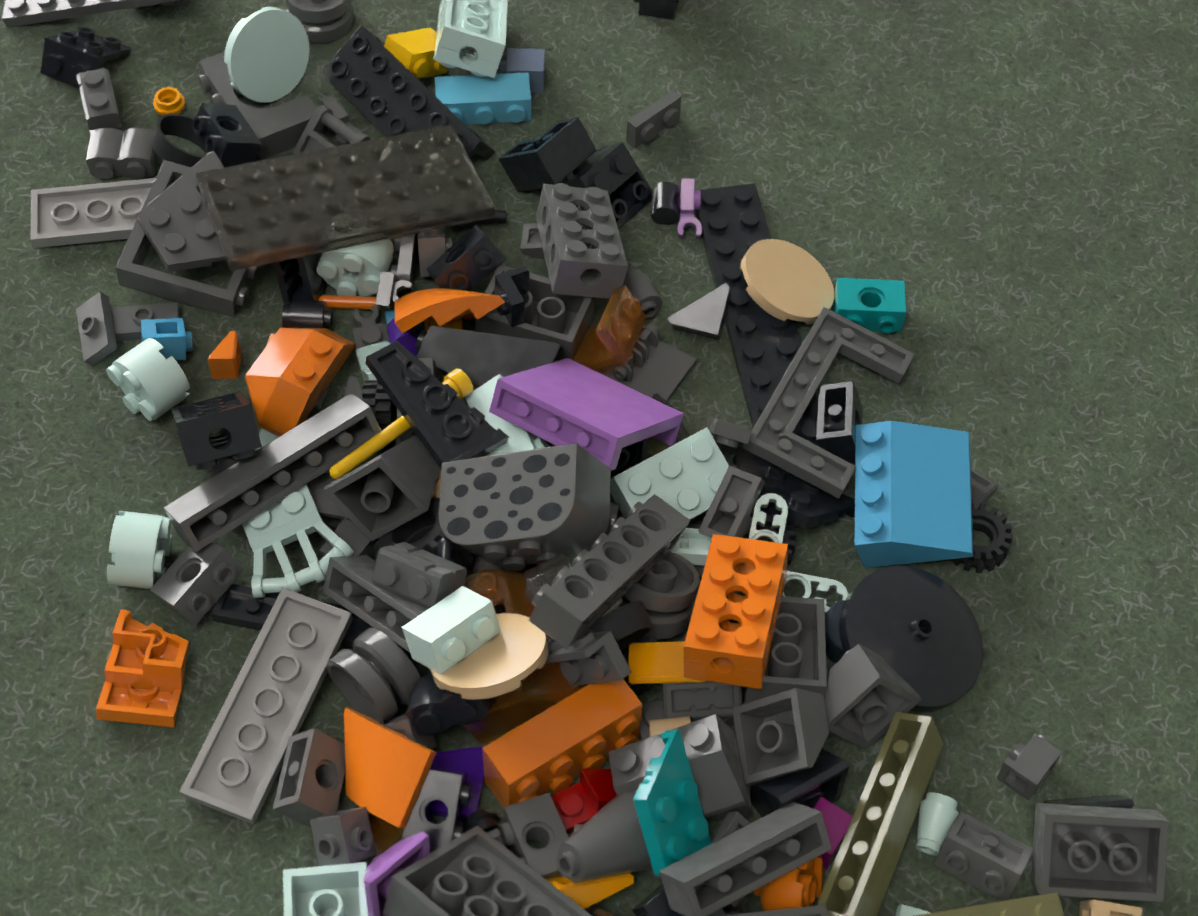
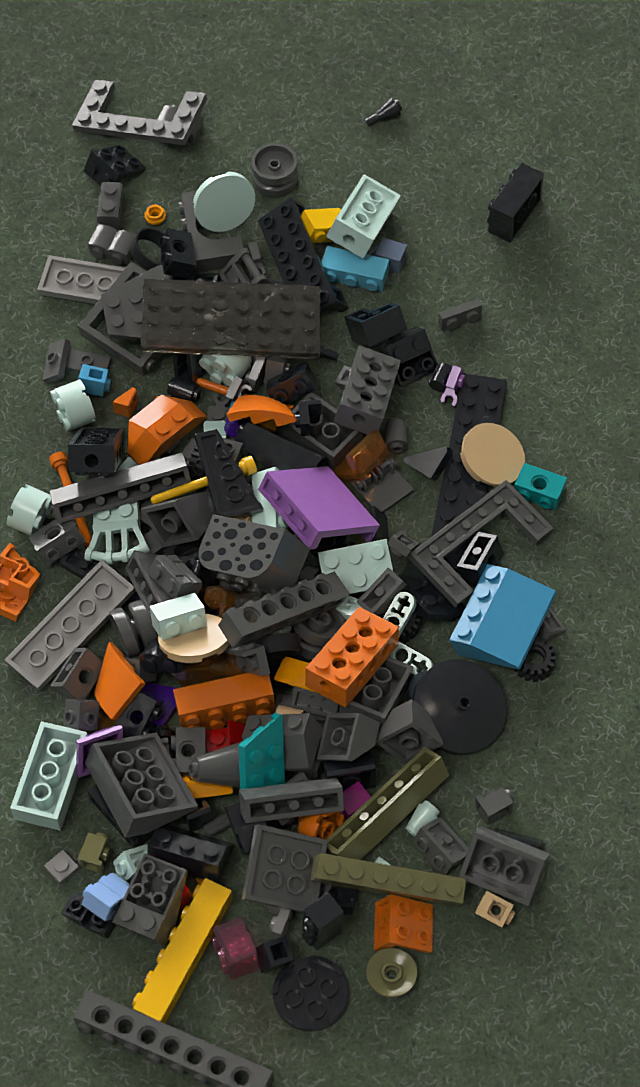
camera: 25 degrees right, 5 degrees up
none -> orange piece [49,452,92,547]

